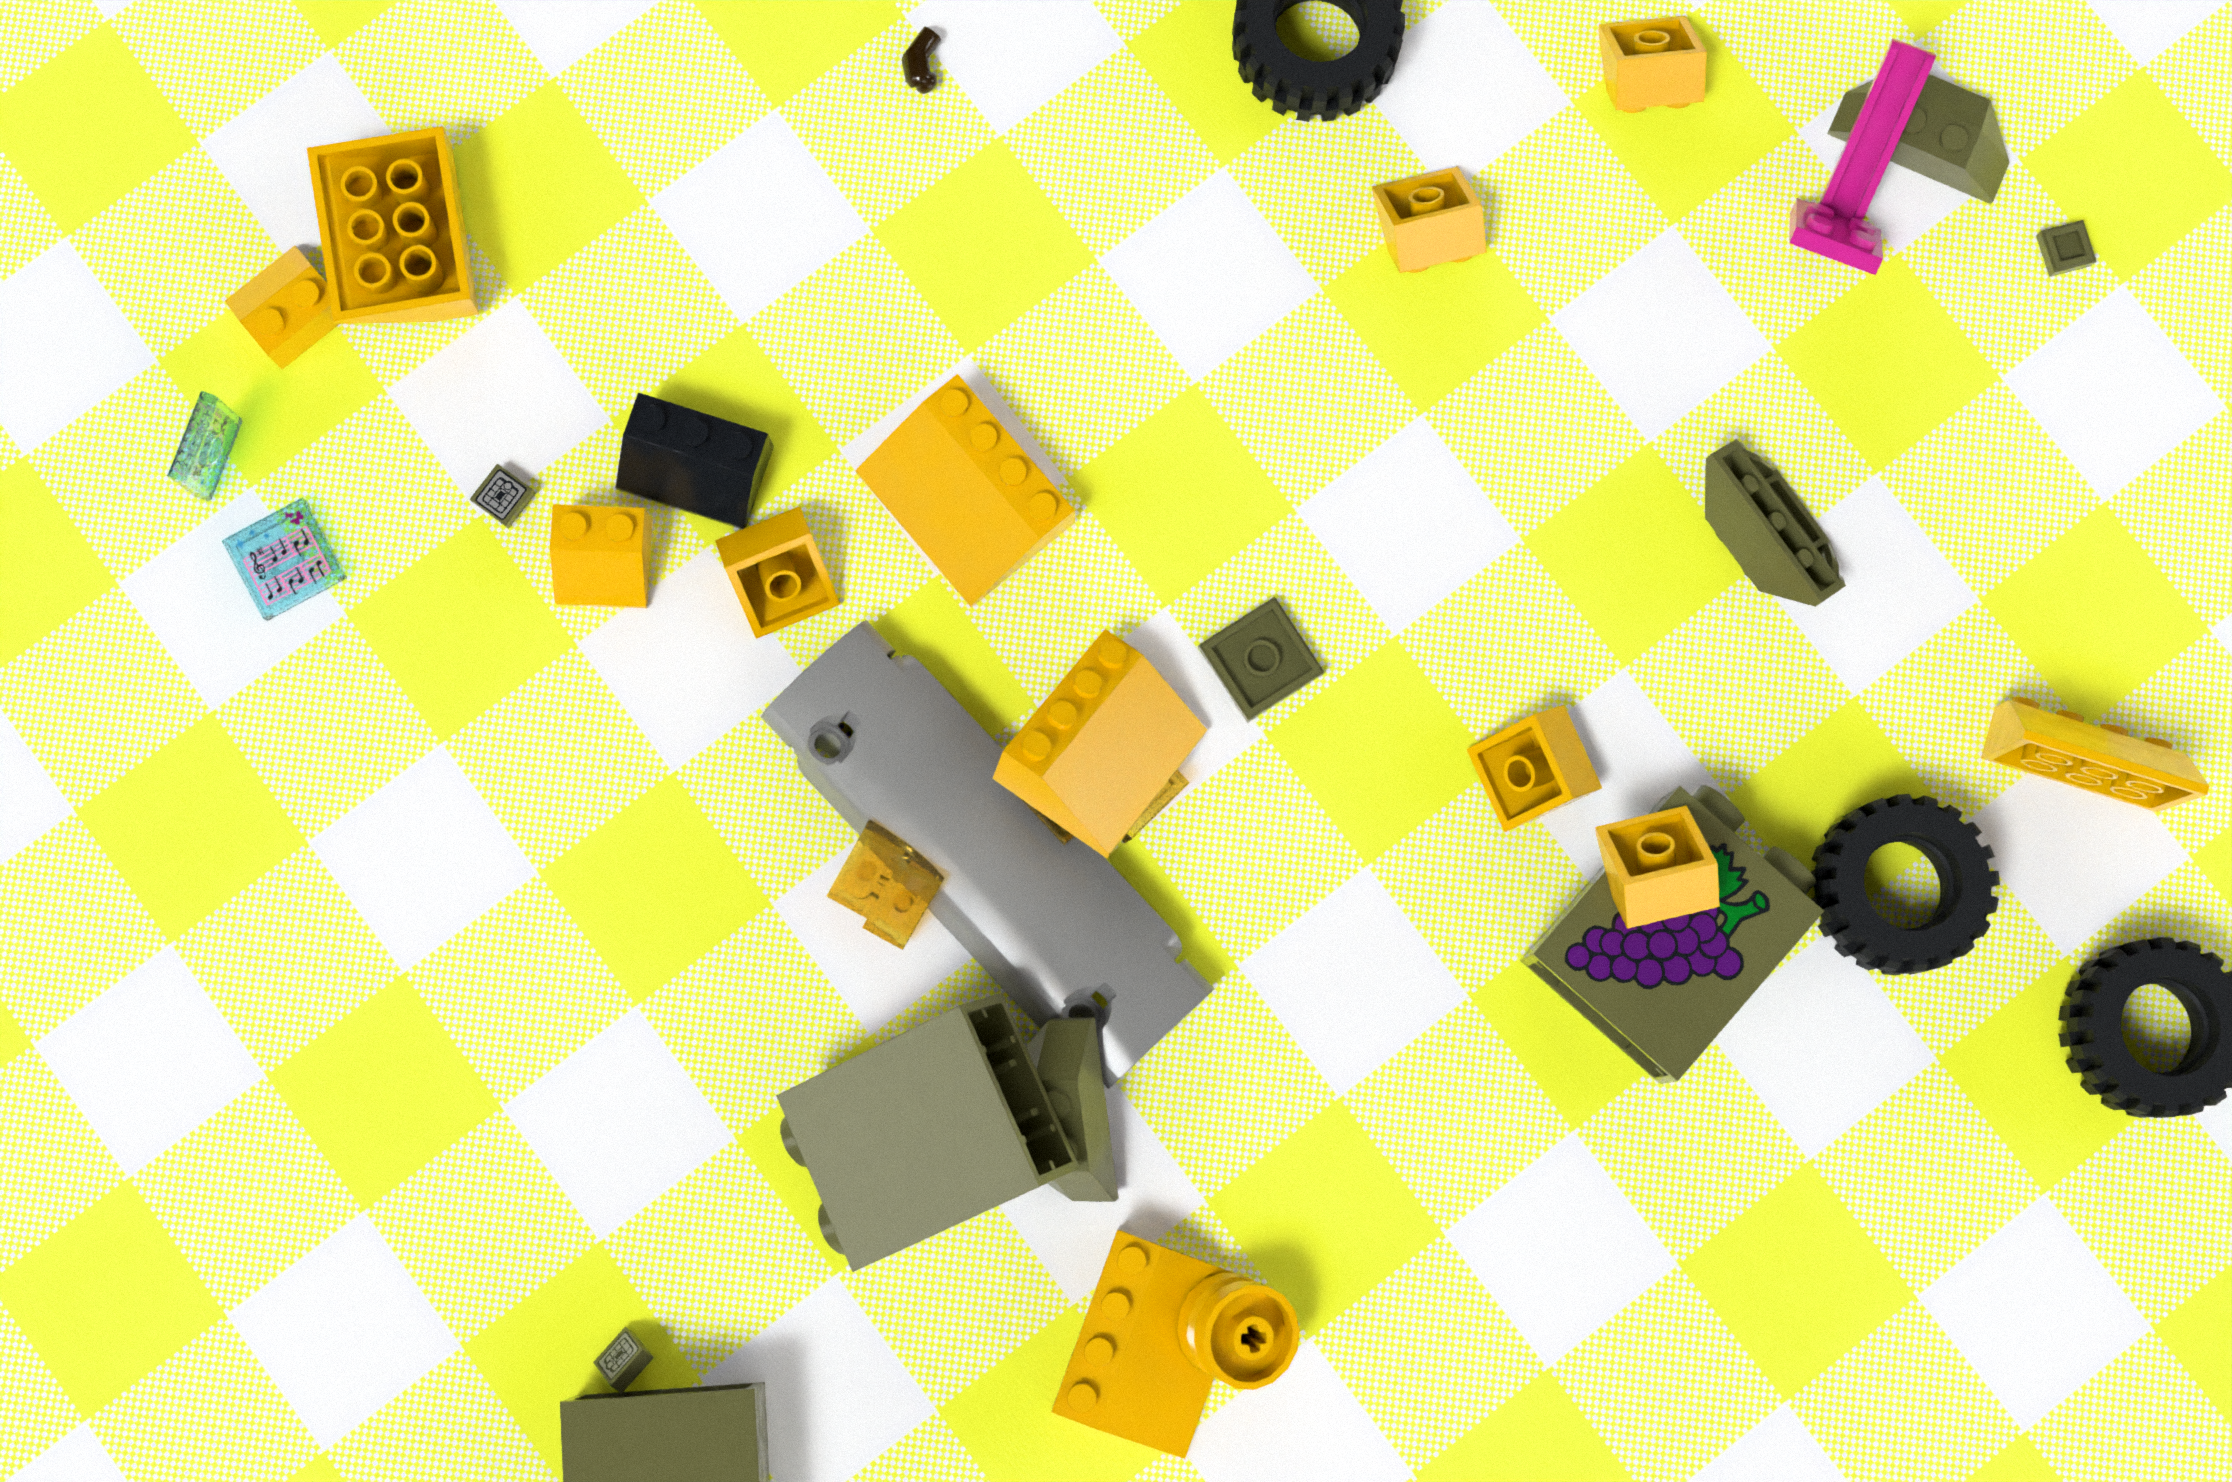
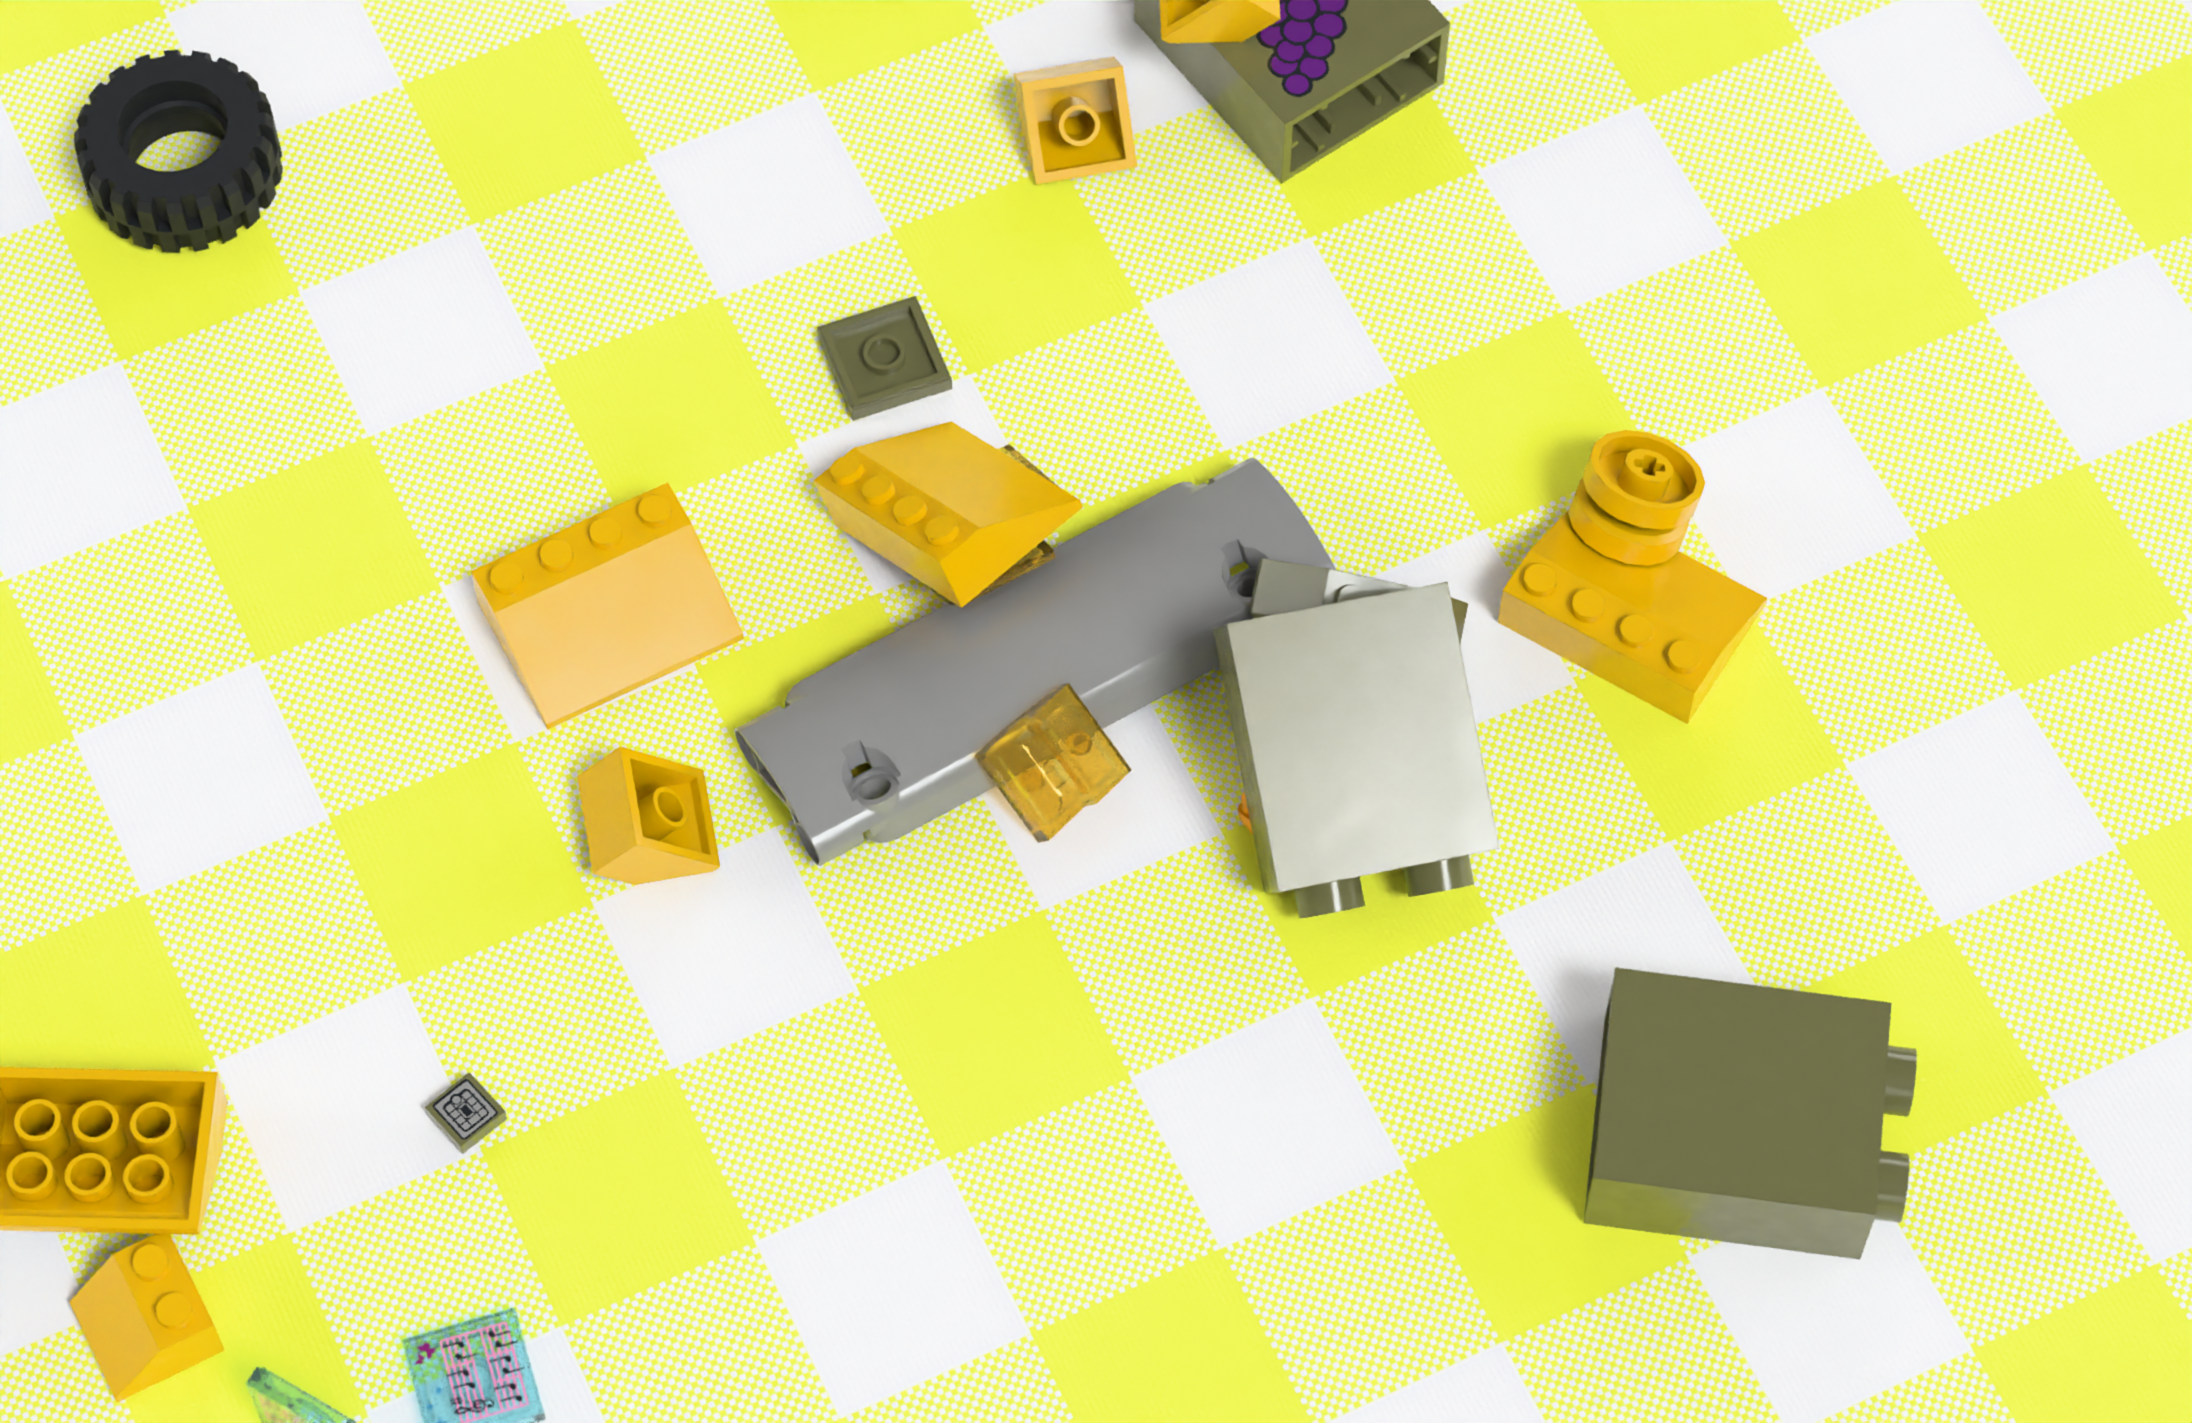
camera: 75 degrees left, 20 degrees down
yellow slope [550,504,653,609] -> none
tile [593,1327,654,1394] -> none
black slope [615,392,774,530] -> none
dark brown arm [901,26,941,94] -> none
yellow slope [1372,166,1487,273] -> none

